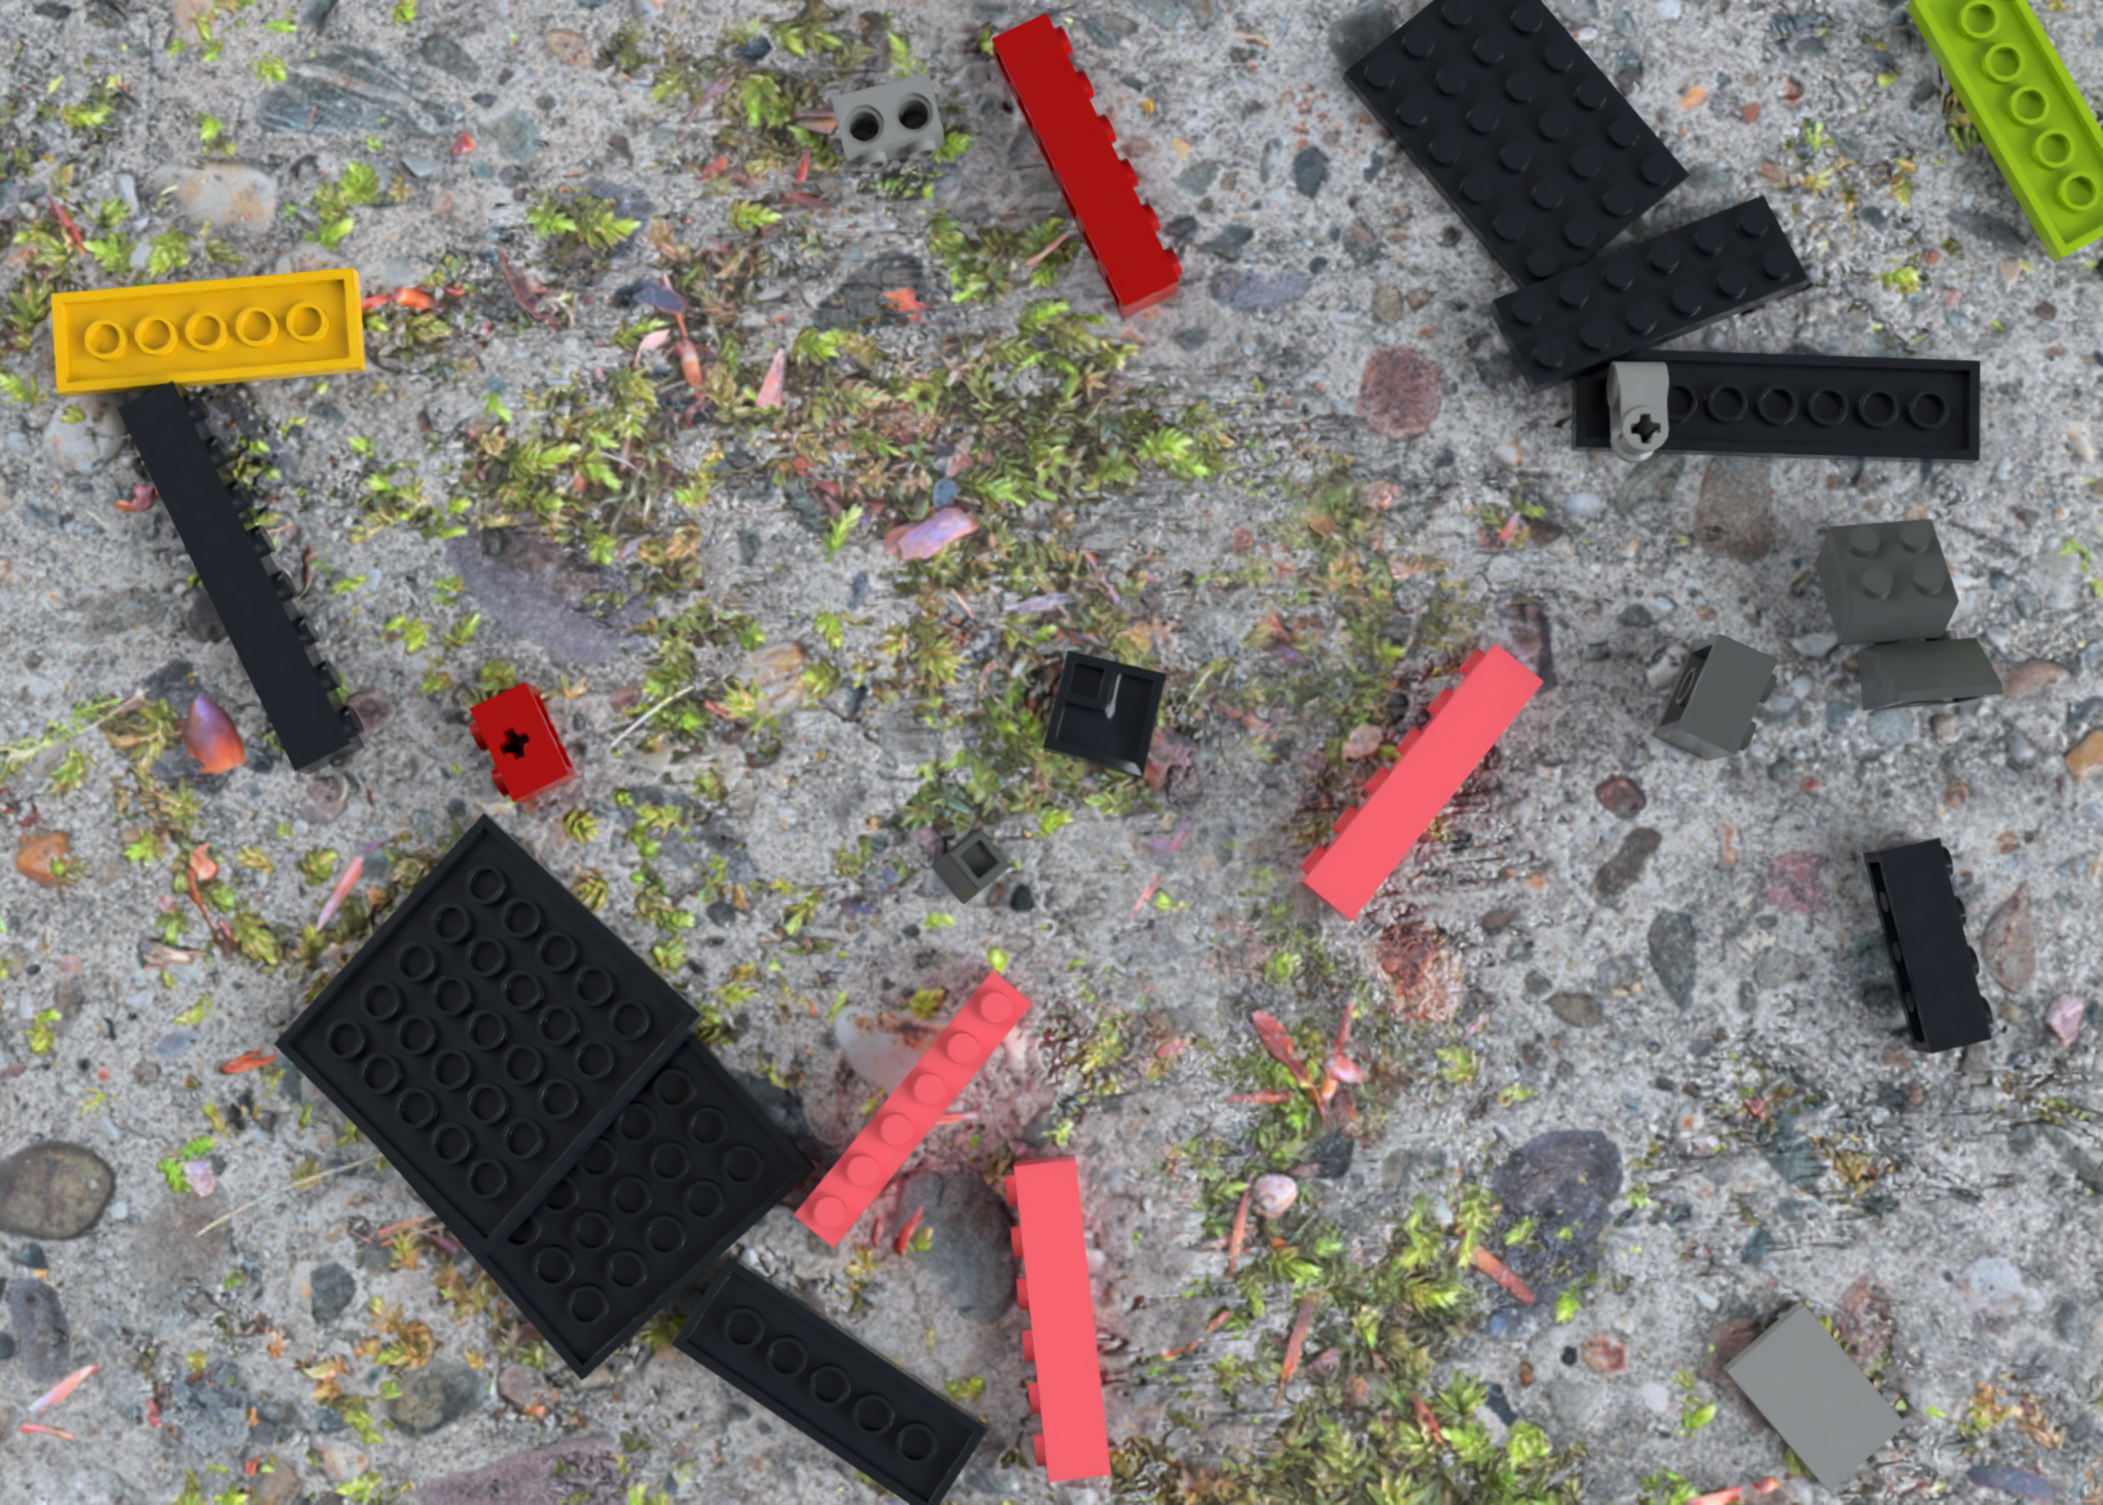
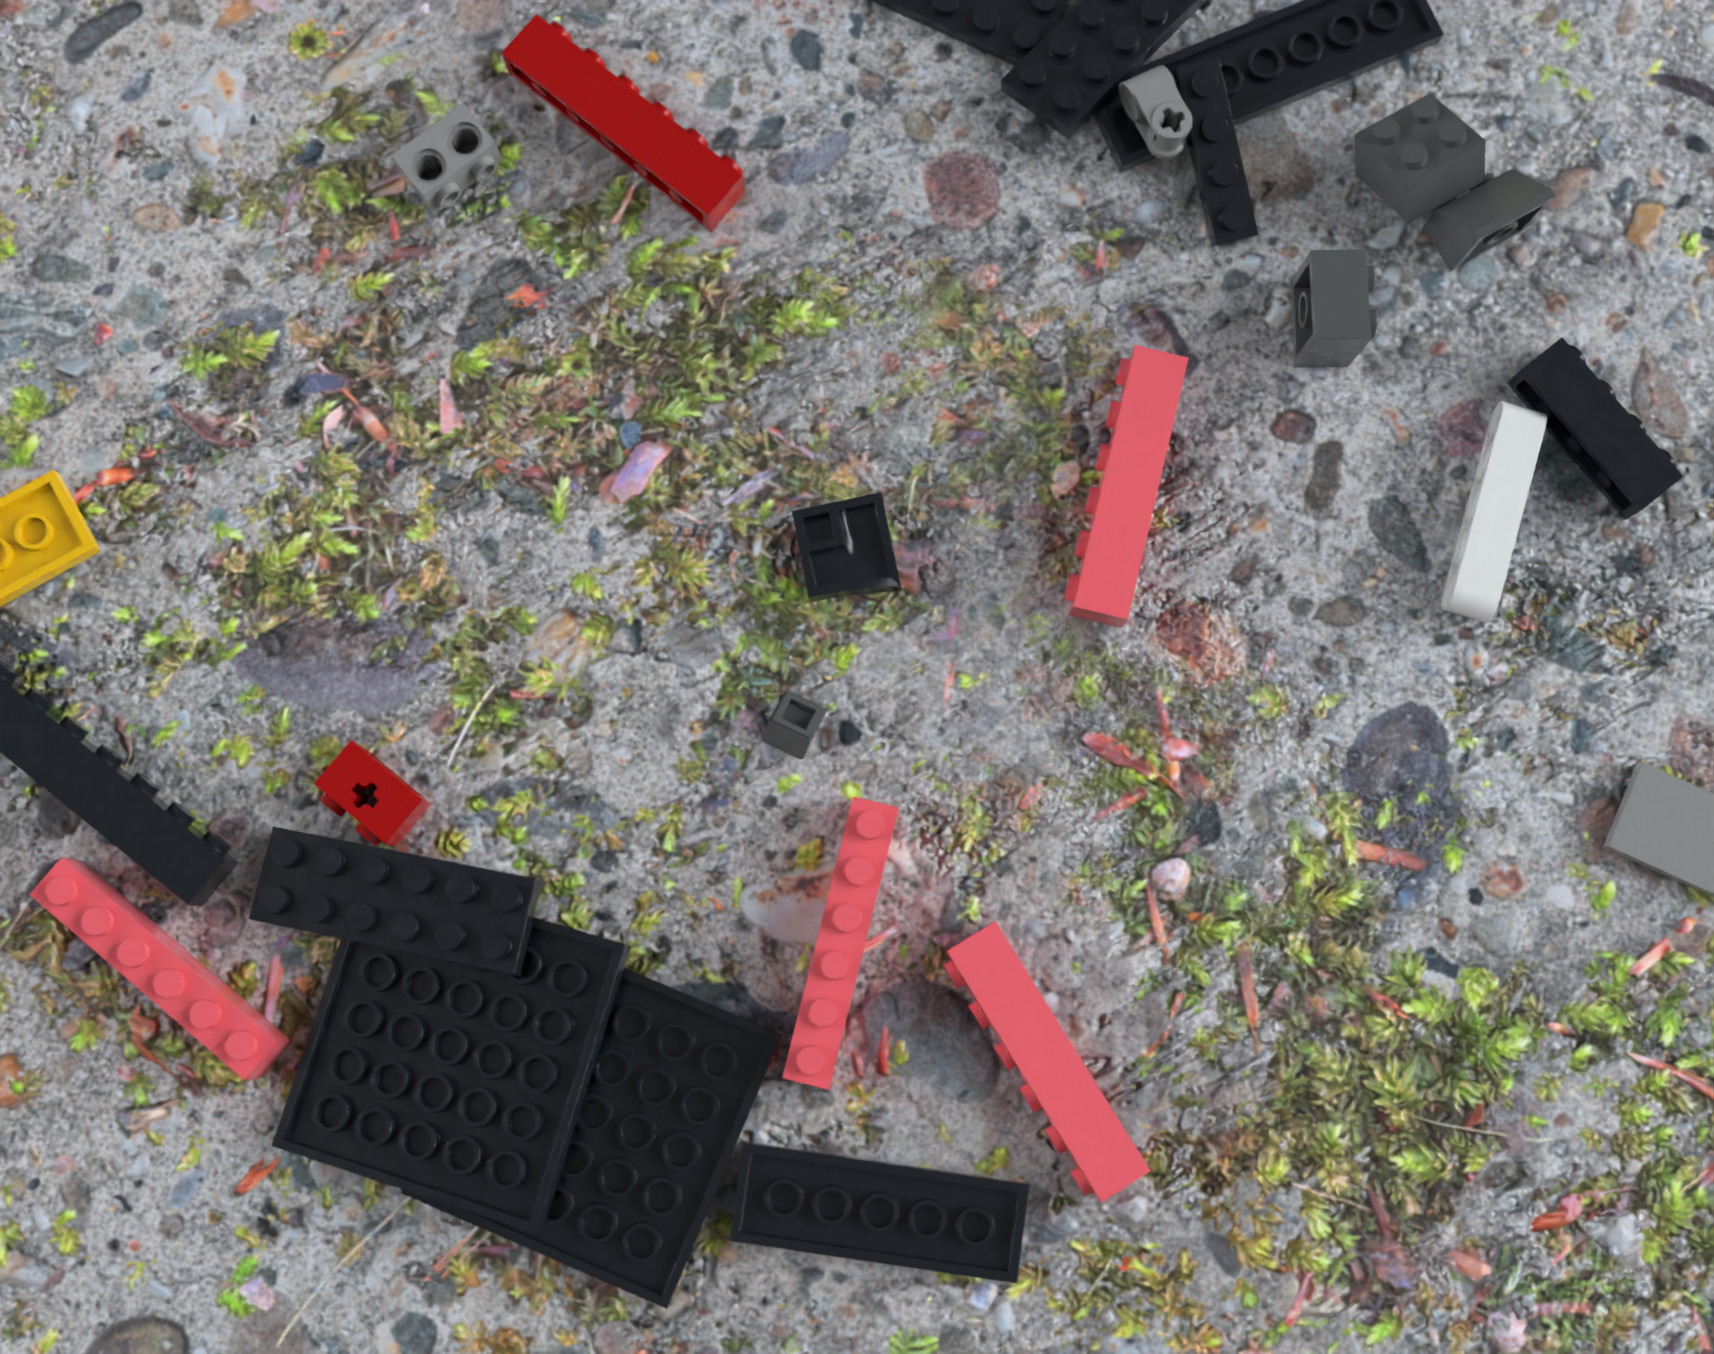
camera: 25 degrees left, 5 degrees down
none -> coral brick [29,857,292,1080]
none -> black plate [249,827,543,976]
none -> black plate [1172,57,1259,248]
none -> white beam [1441,401,1547,623]

